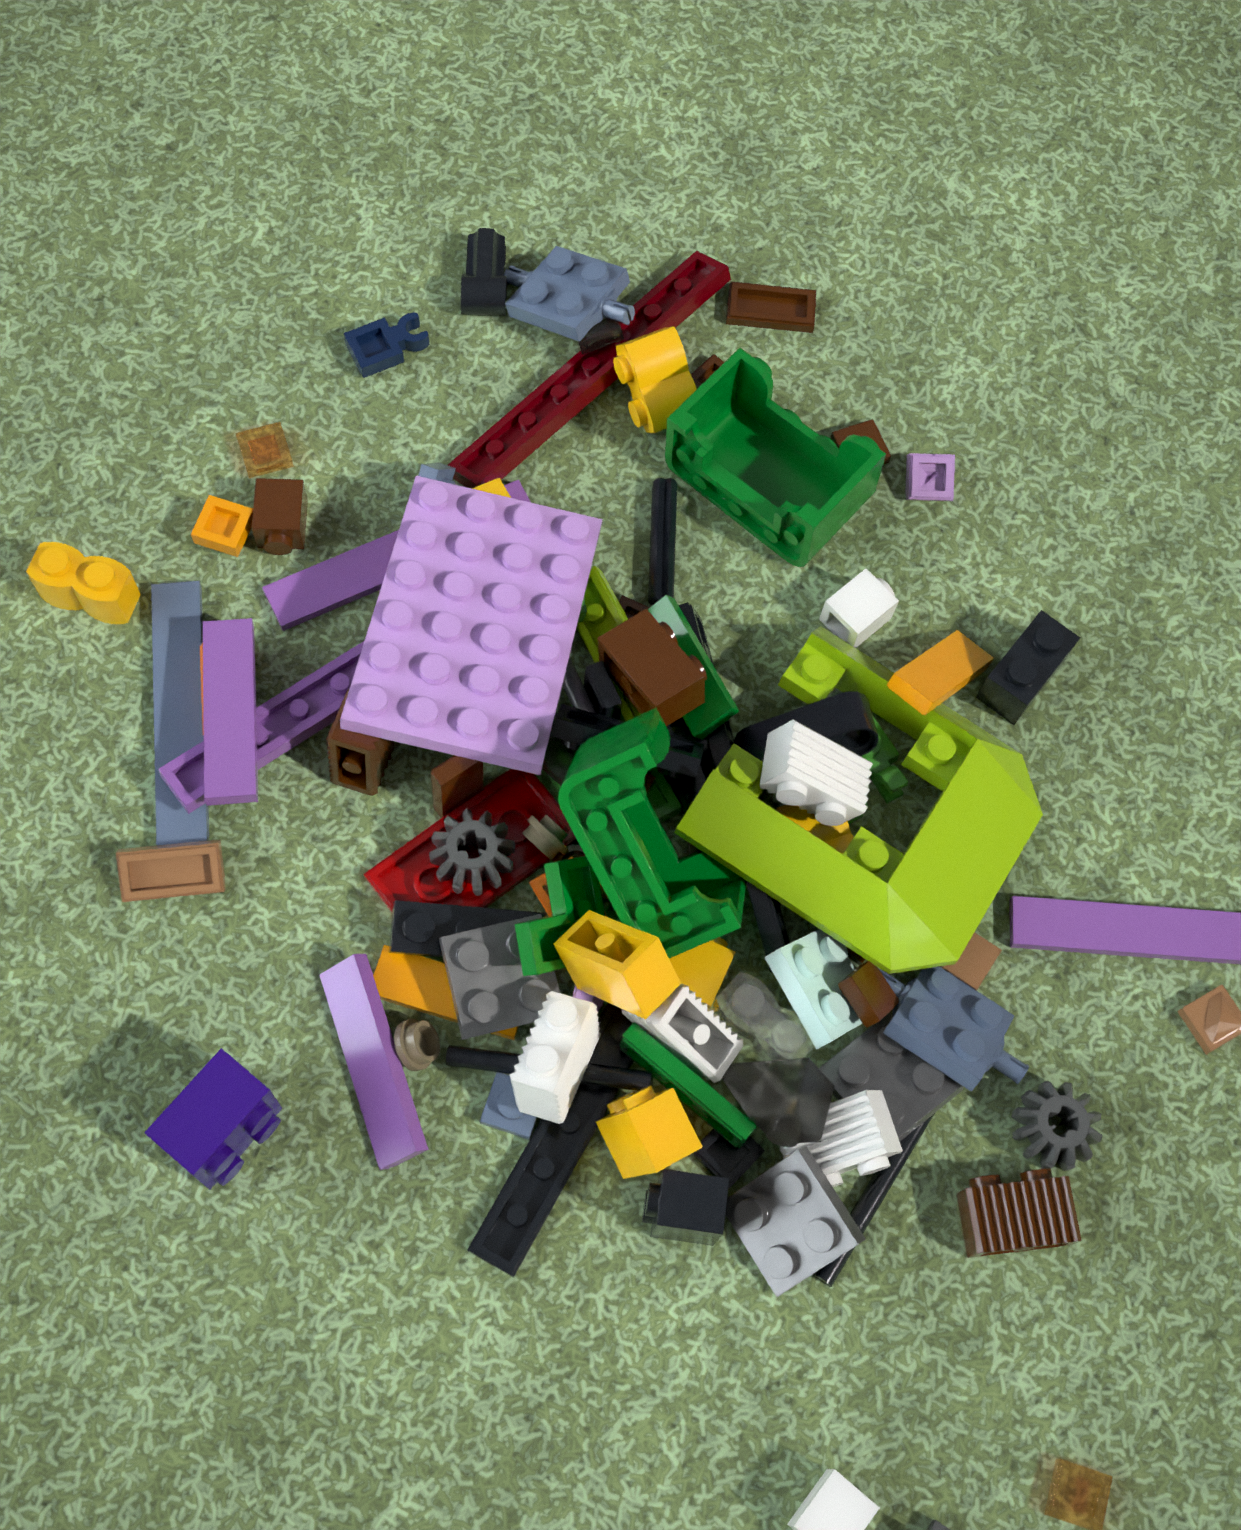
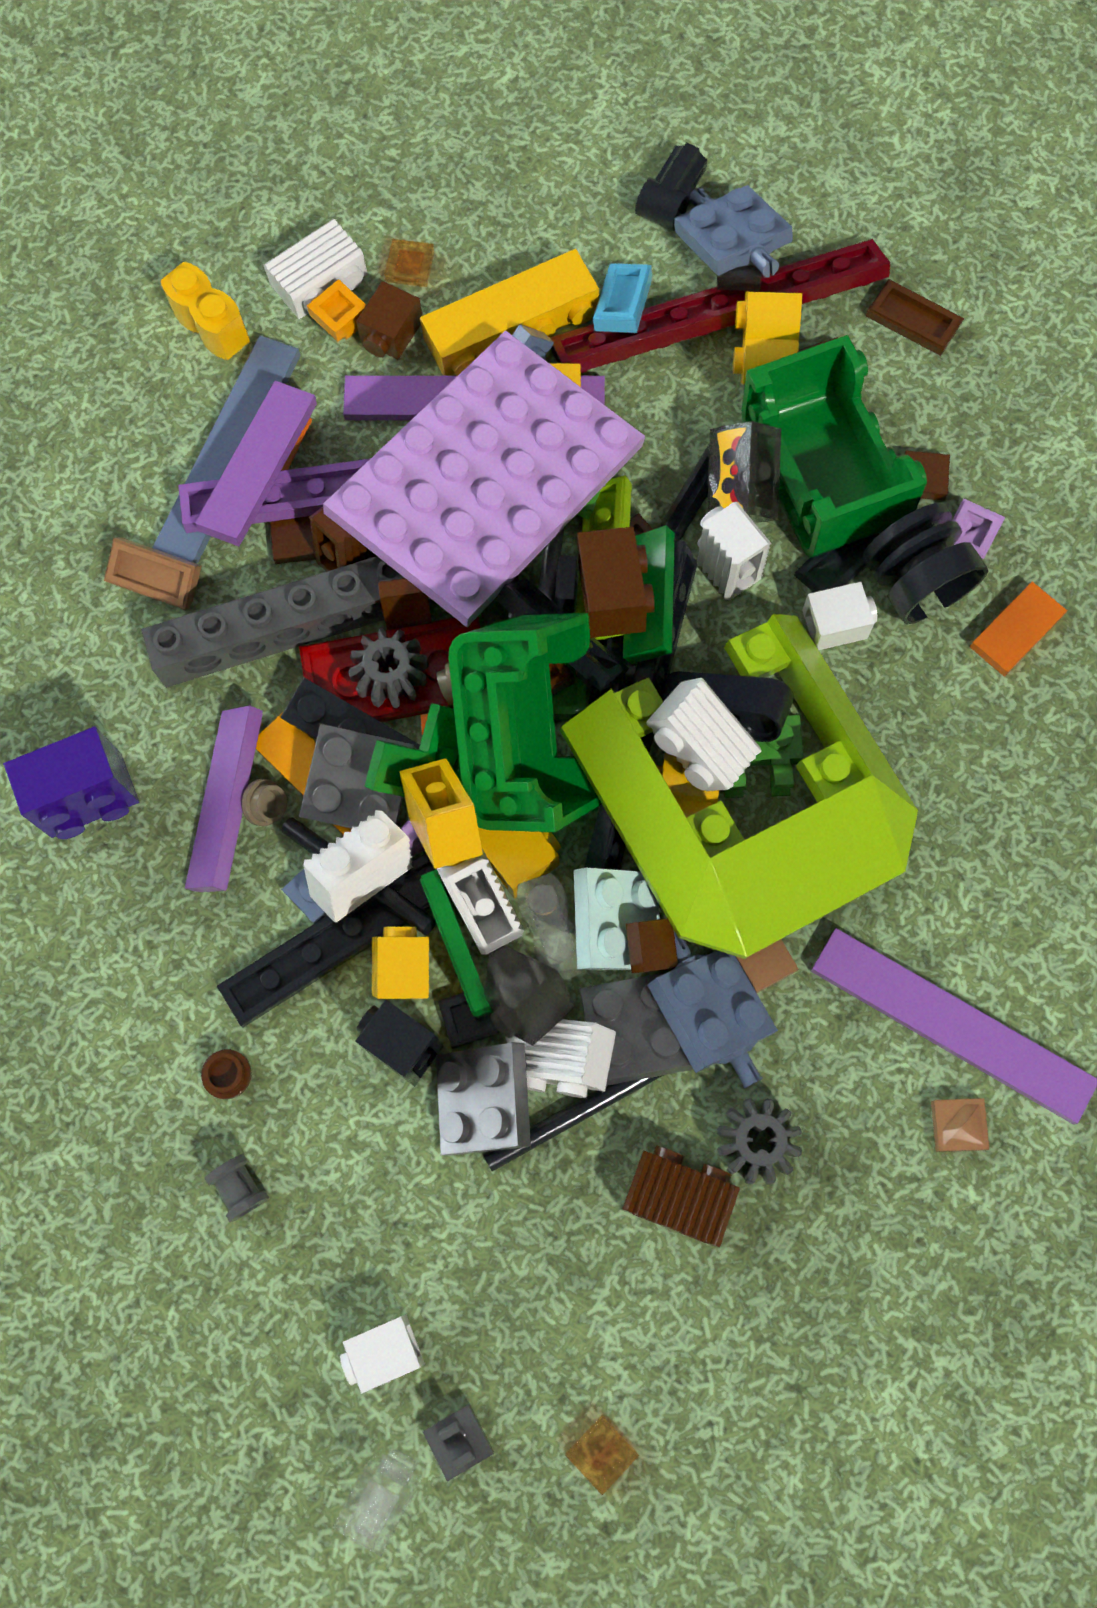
camera: 40 degrees right, 5 degrees up
dark blue plate [343,312,430,378] -> none
light orange tile [887,630,994,715] -> none
black brick [976,610,1080,725] -> none
none -> dark grey brick [141,556,437,688]
none -> reddish brown plate [201,1049,252,1099]
none -> dark grey bush [204,1154,269,1222]
none -> white brick [264,219,368,319]
none -> reddish brown tile [270,516,316,564]
none -> yellow brick [420,248,599,376]
none -> medium azure tile [593,264,652,333]
none -> white brick [697,502,771,600]
none -> clear smoke brick [707,421,781,523]
none -> black tile [794,533,879,593]
none -> black wheel [862,503,989,625]
none -> orange tile [970,581,1068,677]

